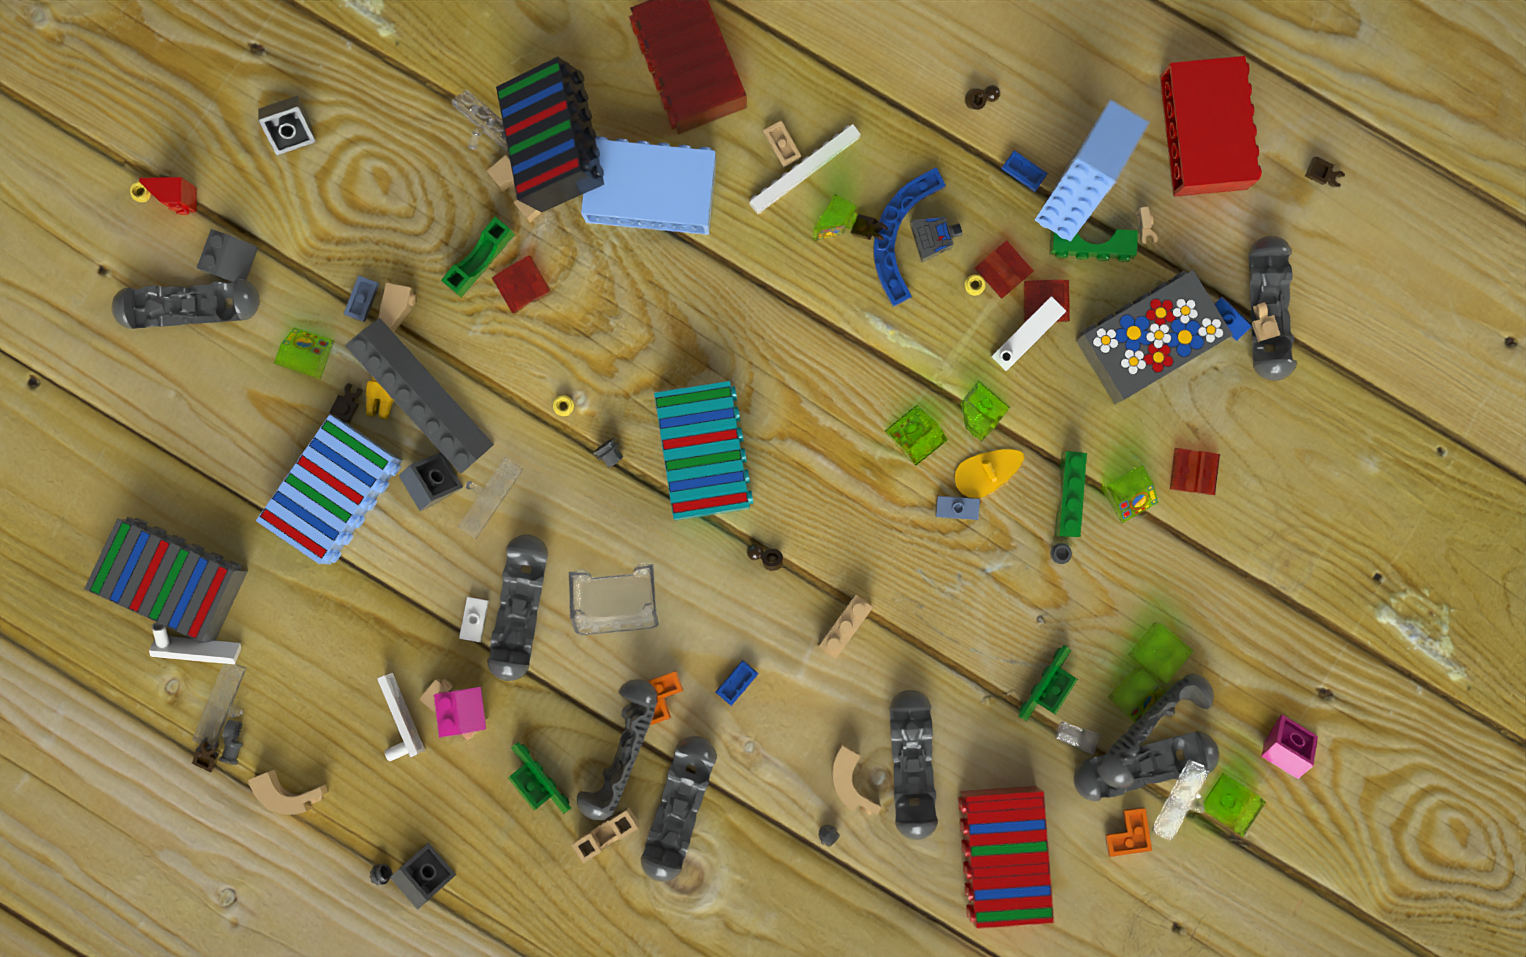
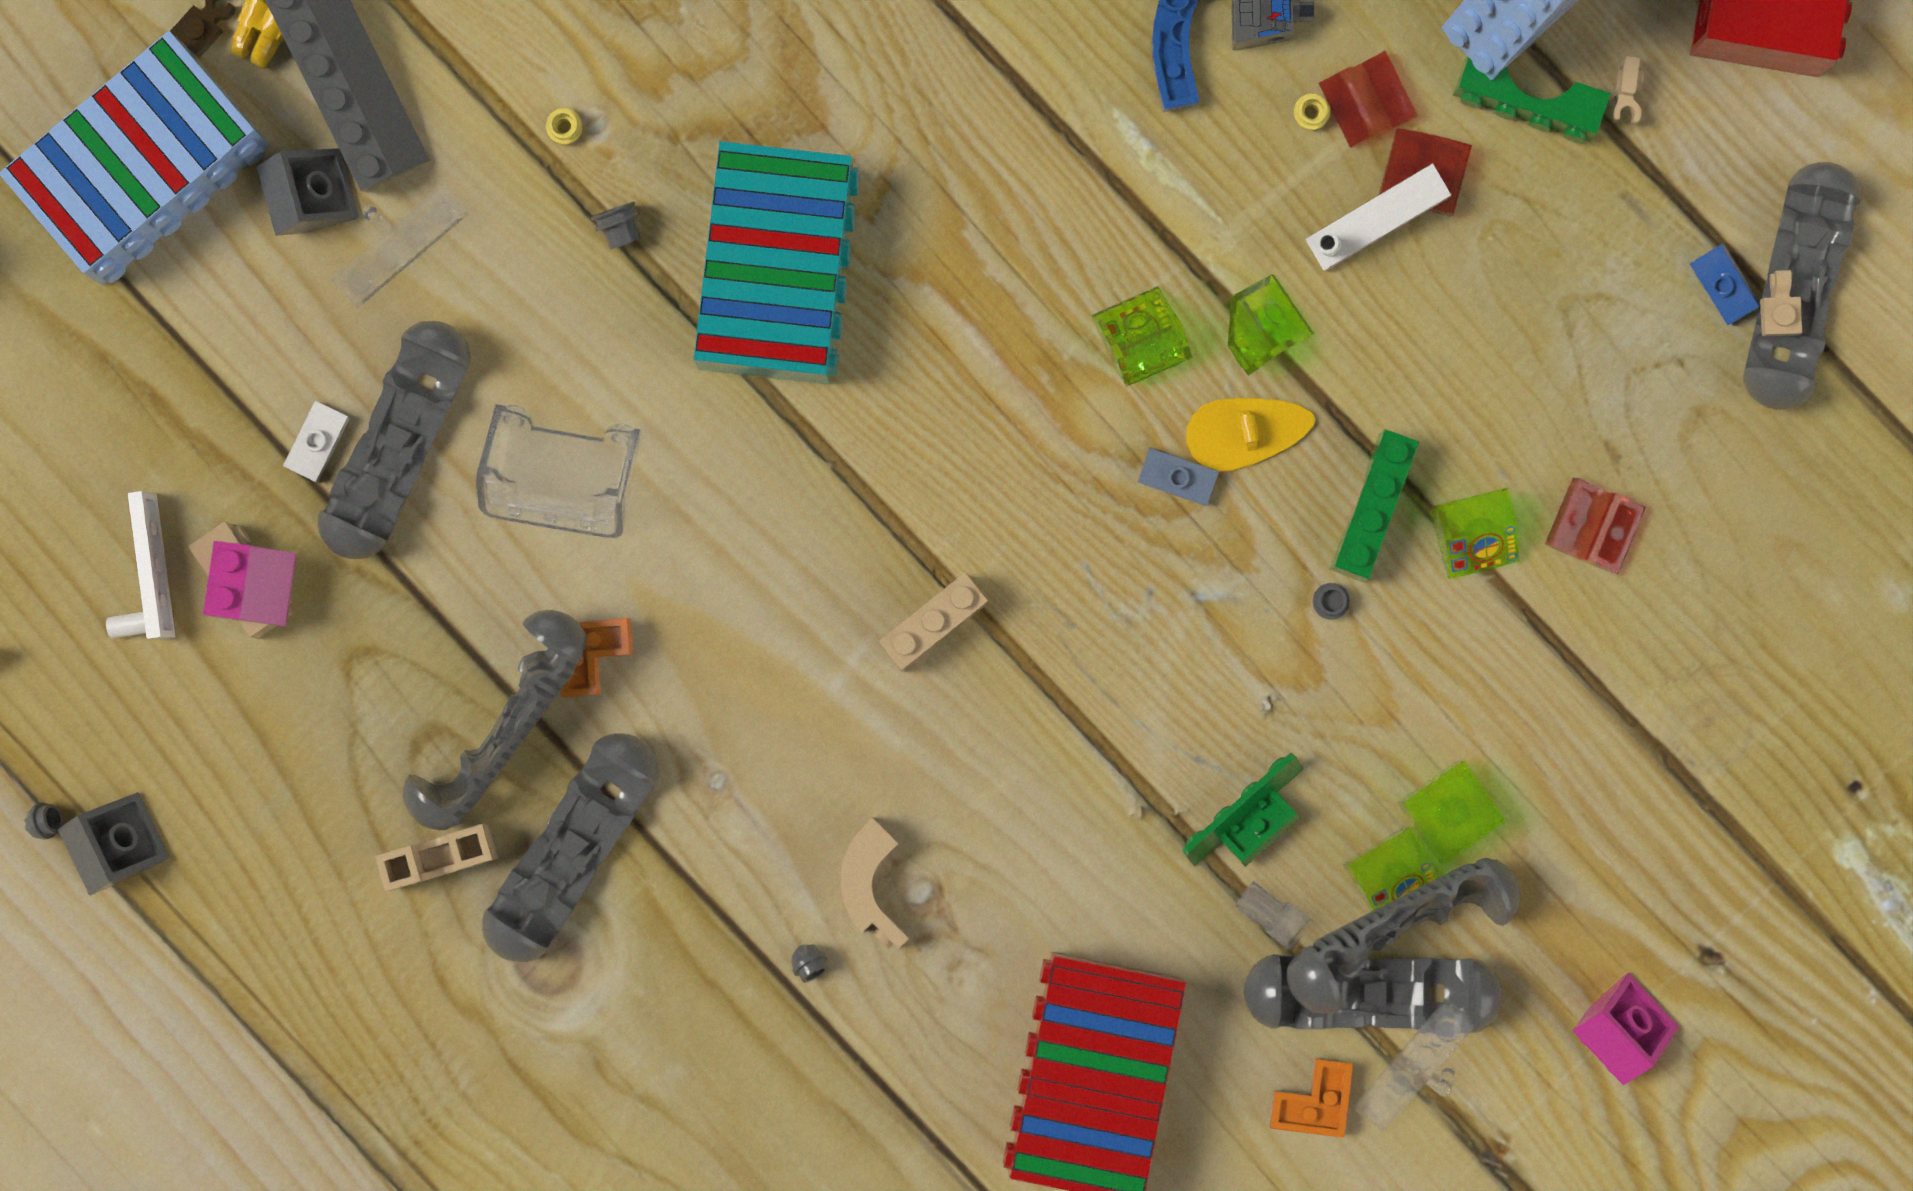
camera: 15 degrees right, 0 degrees up
green bracket [508,742,571,814] -> none
blue plate [715,660,759,706] -> none
dark brown plate [747,544,783,571] -> none
dark grey piece [889,690,938,840] -> none
brick [1076,270,1233,404] -> none
clear neon green slope [1200,773,1266,837] -> none

